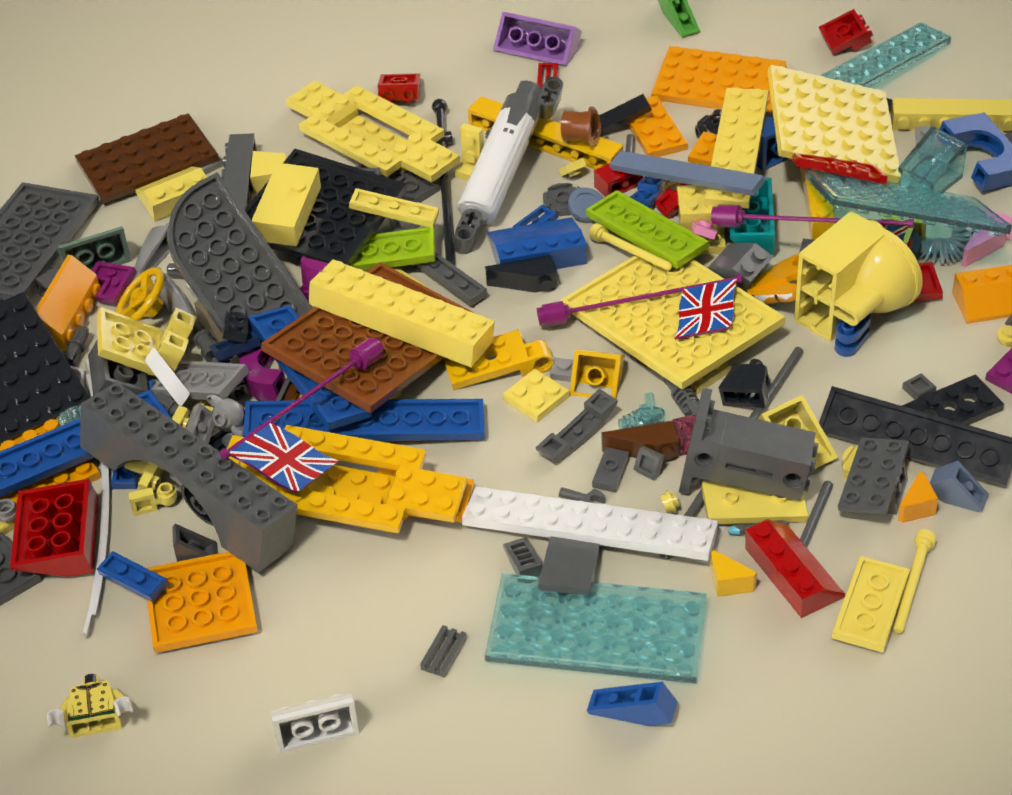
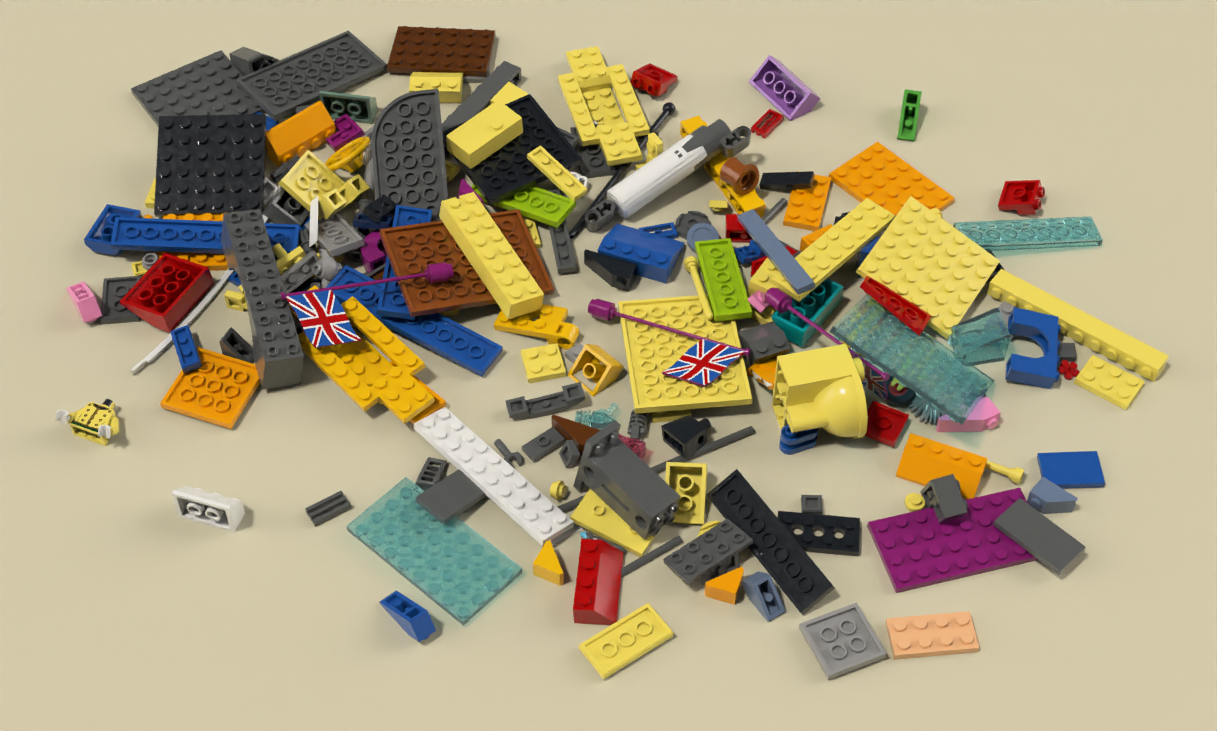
camera: 30 degrees right, 5 degrees up
light yellow piece [893,529,937,634] -> none

